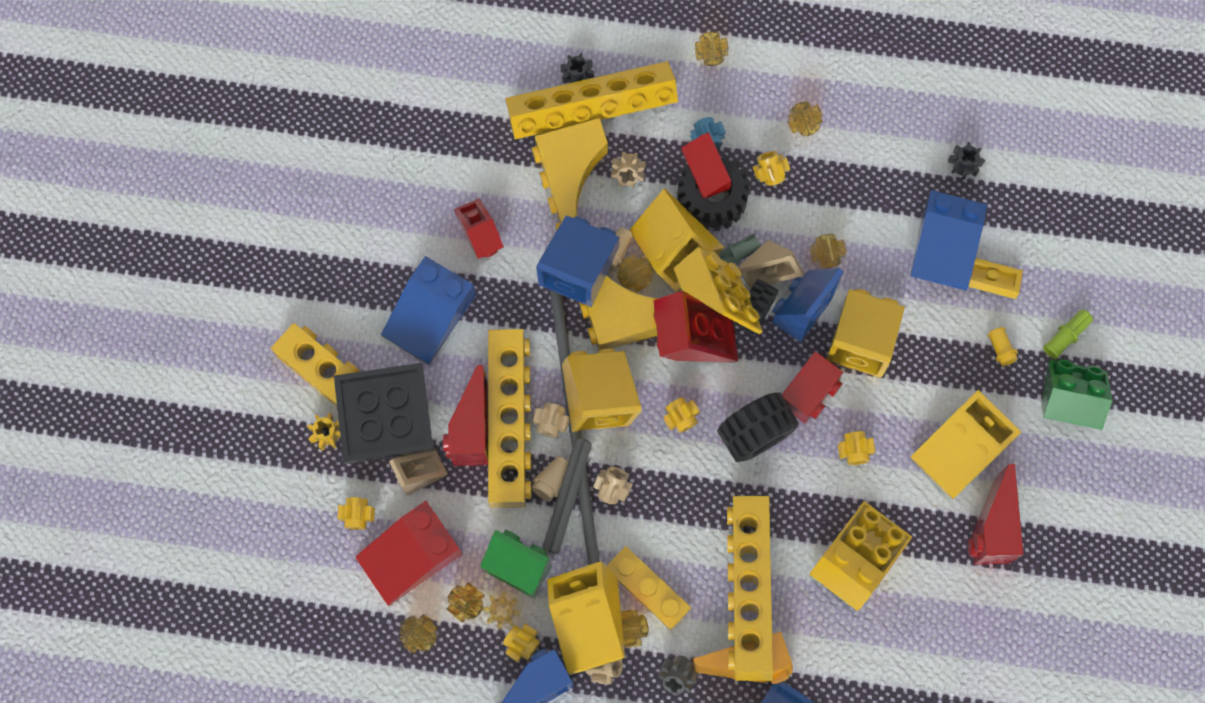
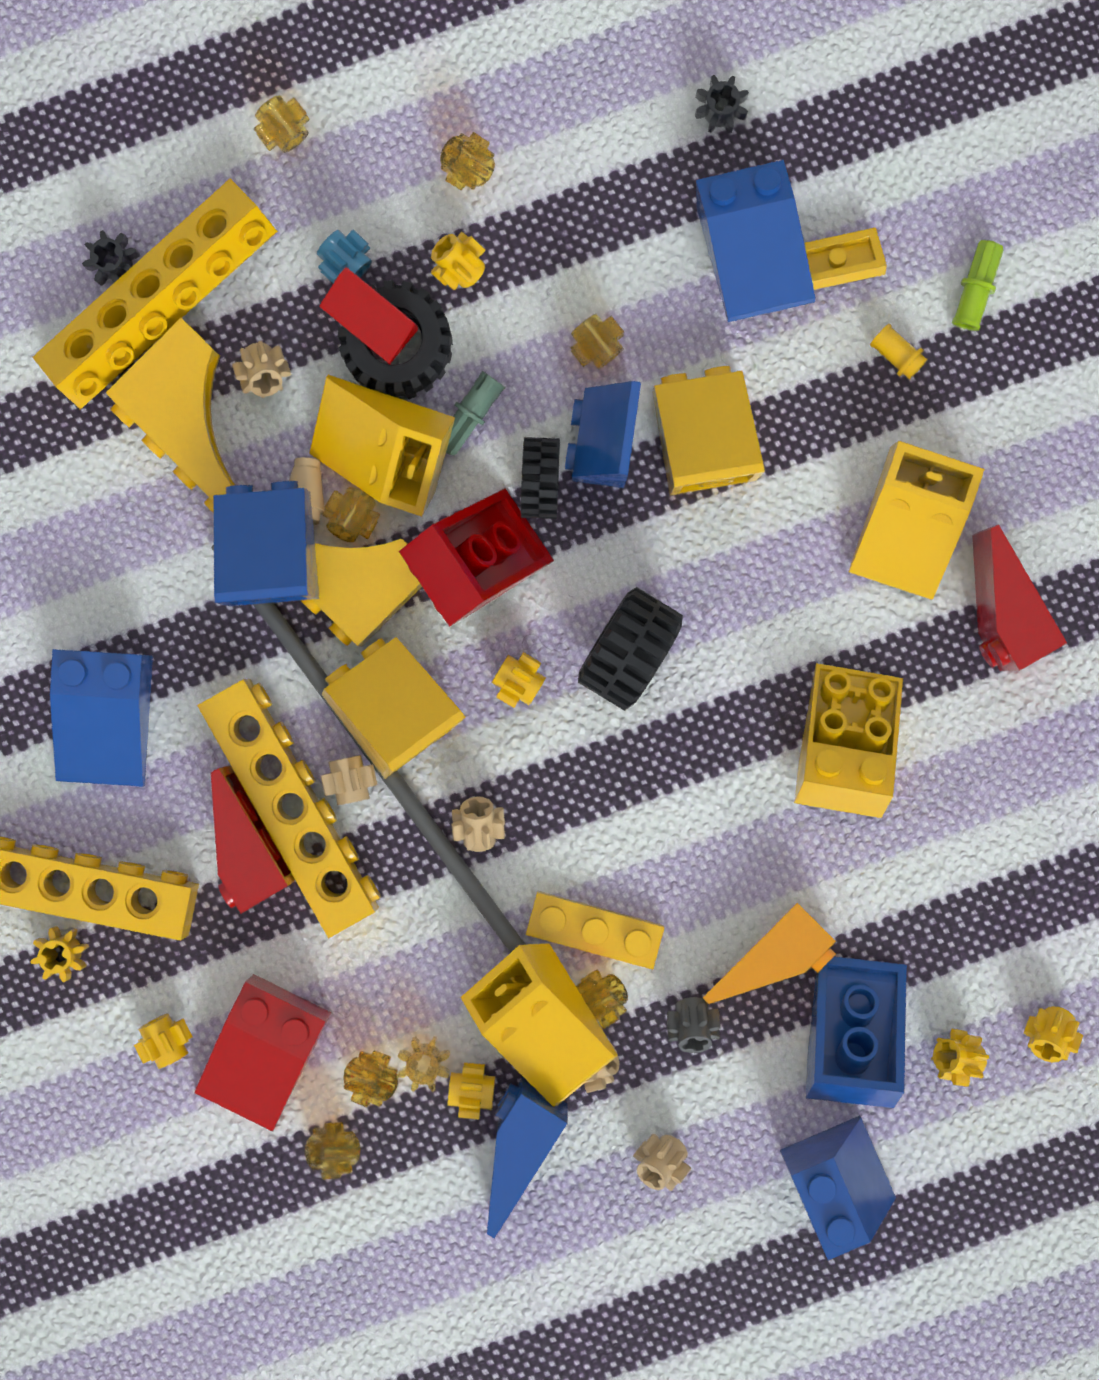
camera: 30 degrees left, 15 degrees up
black plate [334,363,434,464] -> none
tan slope [389,449,447,496] -> none
red slope [453,198,504,259] -> none
green slope [480,529,552,599] -> none
tan cone [531,456,568,502] -> none
dark grey axle [542,438,592,554] -> none
yellow slope [674,247,763,334] -> none
yellow brick [727,496,773,681] -> none
tan slope [739,240,804,289] -> none
red brick [782,351,844,424] -> none
yellow gear [838,431,876,465] -> none
green slope [1042,359,1113,430] -> none

